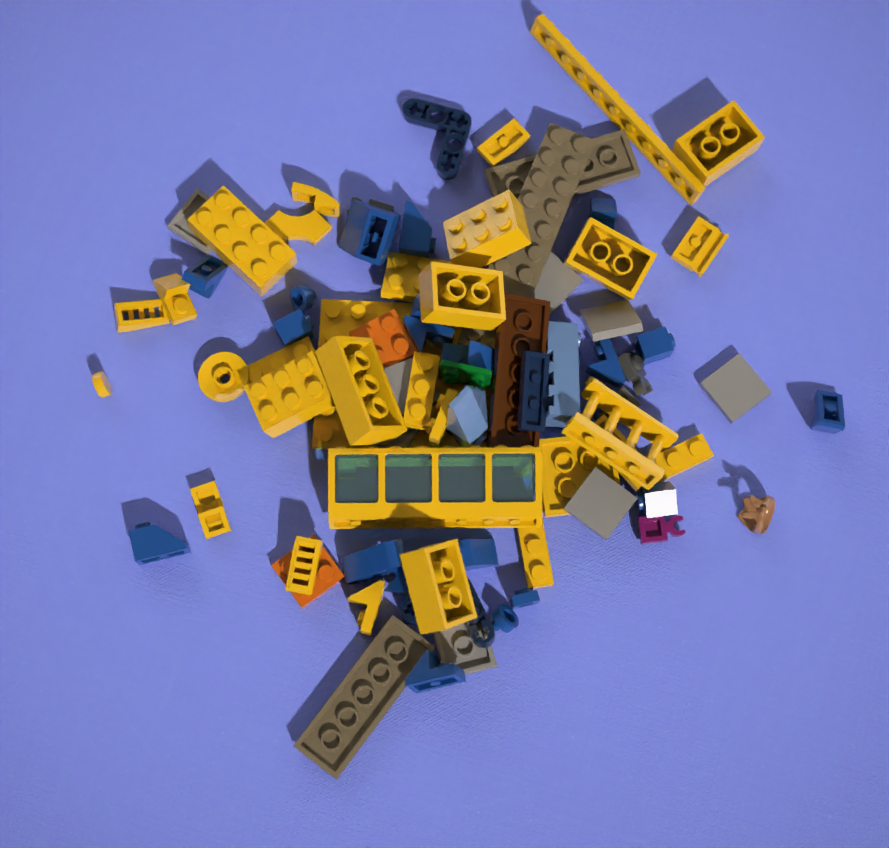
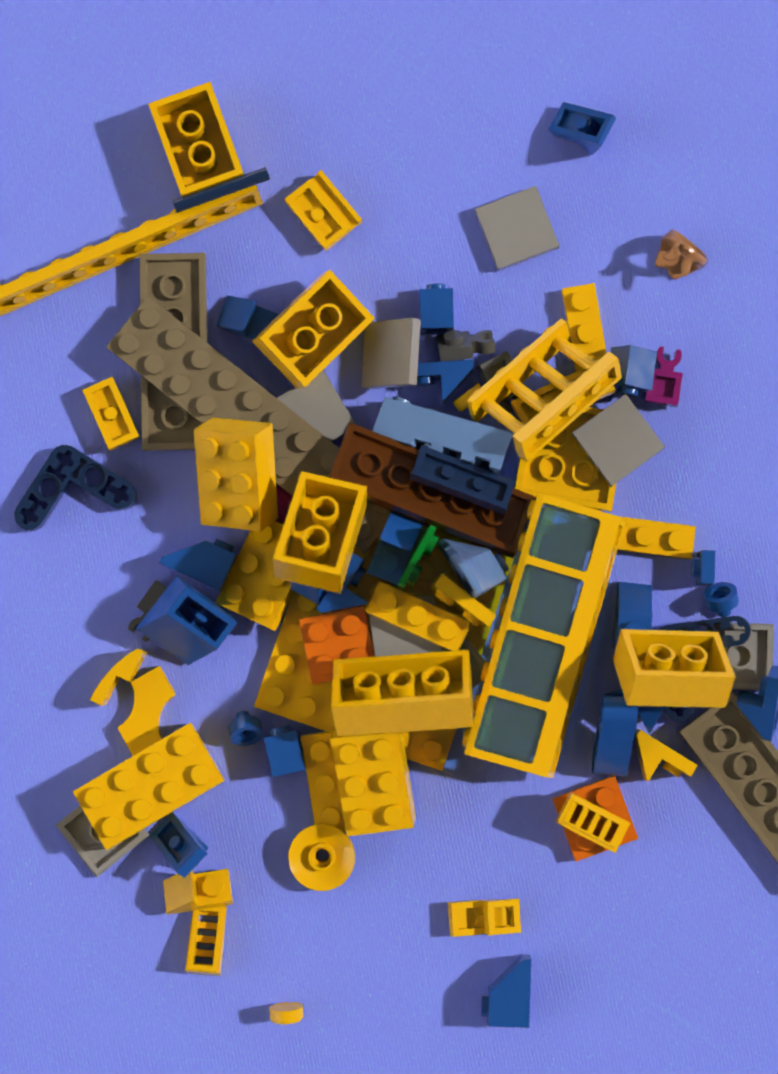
camera: 65 degrees left, 10 degrees up
none -> dark blue bar [173,167,270,213]

